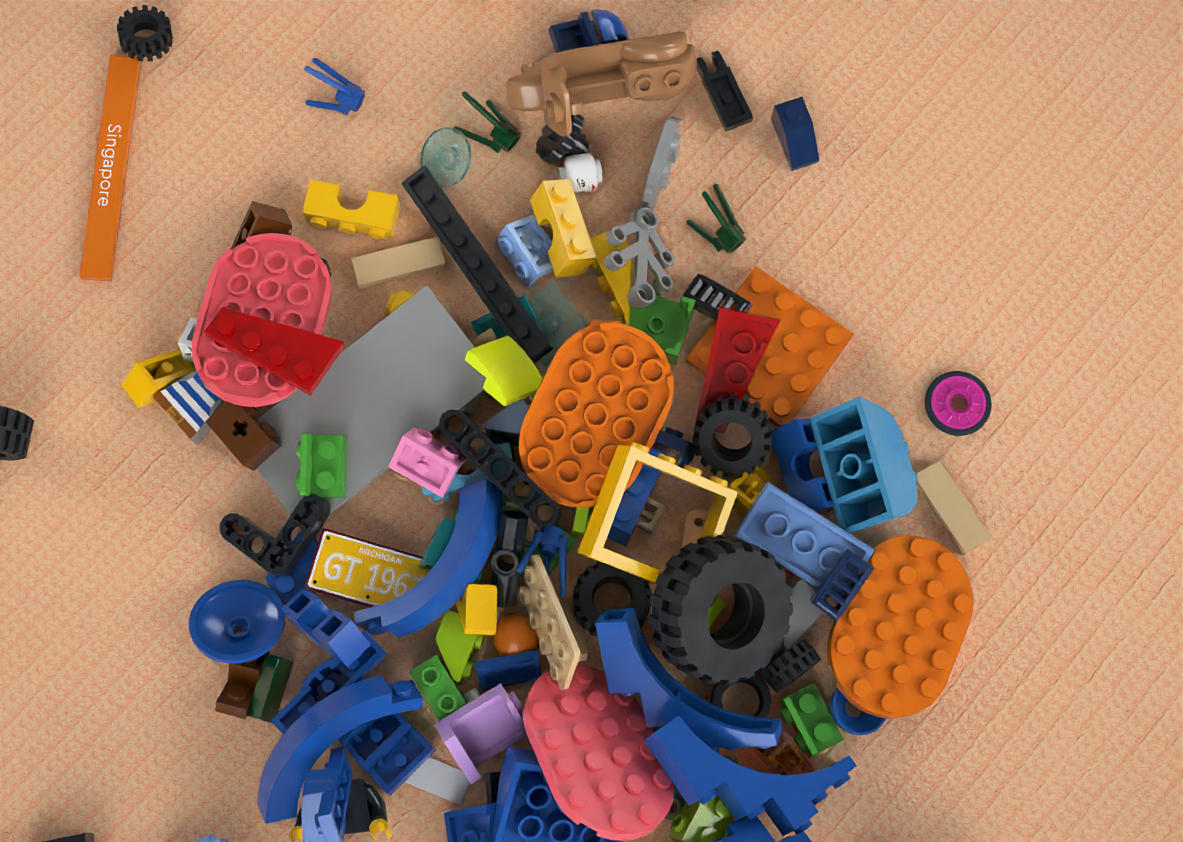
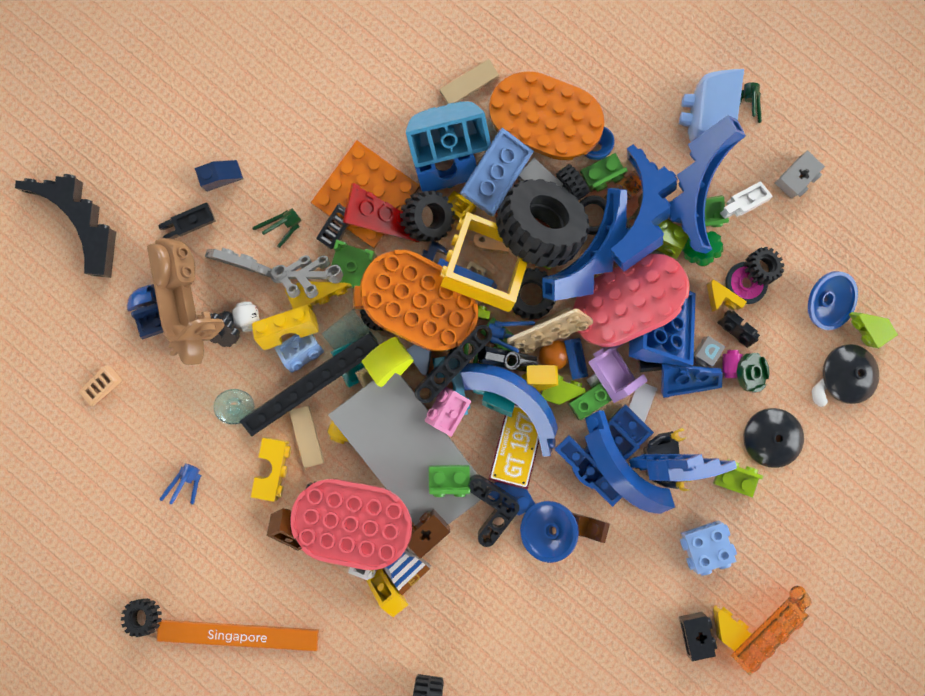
camera: 85 degrees left, 10 degrees up
red wing [204,307,345,396] -> none
dark green slope [247,654,293,723] -> none
blue arch [281,587,371,667] -> none
dark green plant [453,91,521,153] -> none
dark blue slope [810,549,874,621] -> none
dark pink wheel [925,371,992,436] -> none

